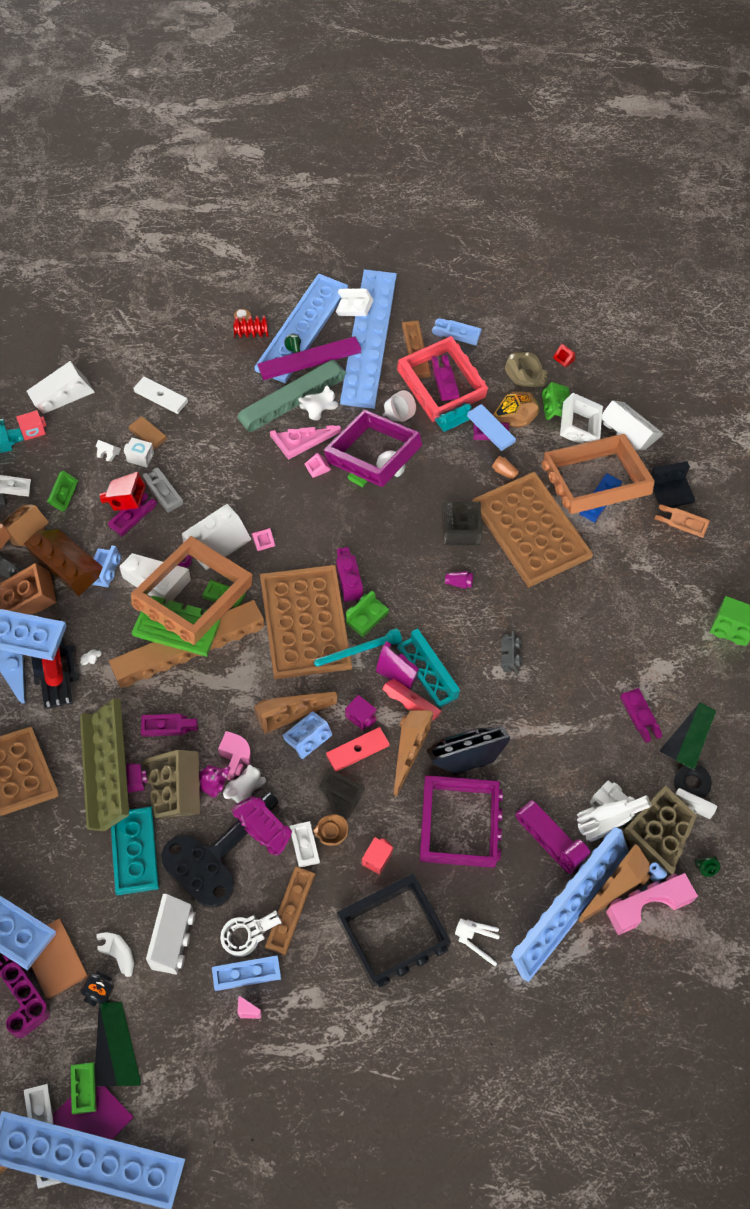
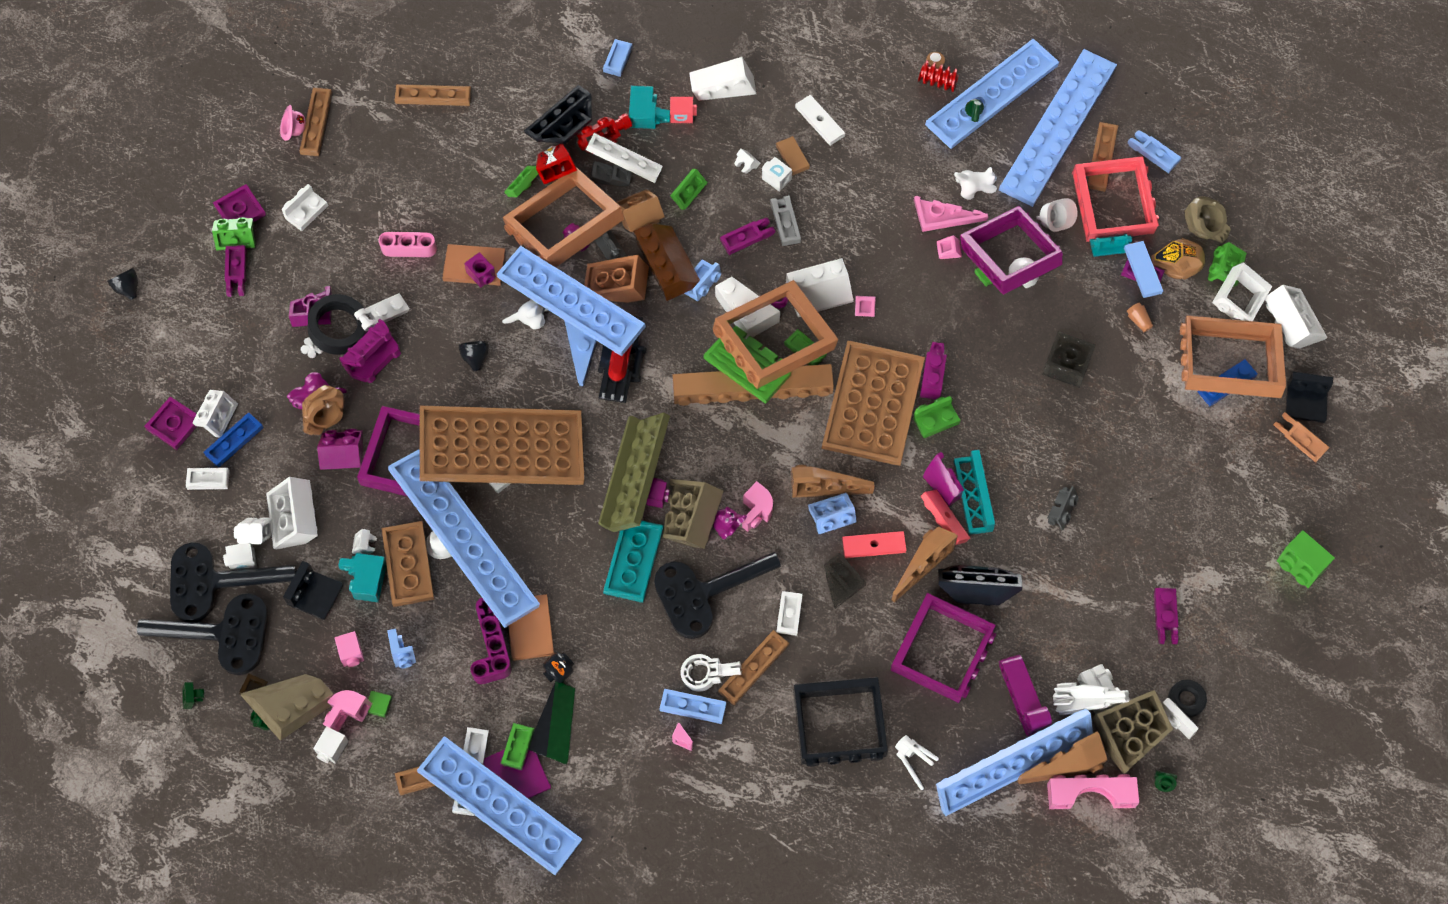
camera: 25 degrees right, 5 degrees up
white plant [80,649,102,665] -> none
white piece [96,932,135,977] -> none
red torso [100,472,146,511] -> none
magenta hinge [141,714,198,737] -> none
white slope [146,894,196,975] -> none
white animal [223,765,267,803] -> none
magenta piece [231,797,292,856] -> none
sand green beam [237,360,346,432] -> none
magenta tile [257,336,361,380] -> none
medium nougat hair [313,814,349,846] -> none
teal piece [314,628,402,667] -> none
white bracket [336,288,374,316] -> none
magenta brick [345,695,377,731] -> none
coral brick [362,837,393,875] -> none
magenta hinge [431,354,459,401] -> none
magenta cone [445,571,473,589] -> none
medium nougat plate [472,471,593,588] -> none
red slope [553,343,575,368] -> none
light blue arm [649,863,667,882] -> none
dark green sticker [659,702,717,770] -> none

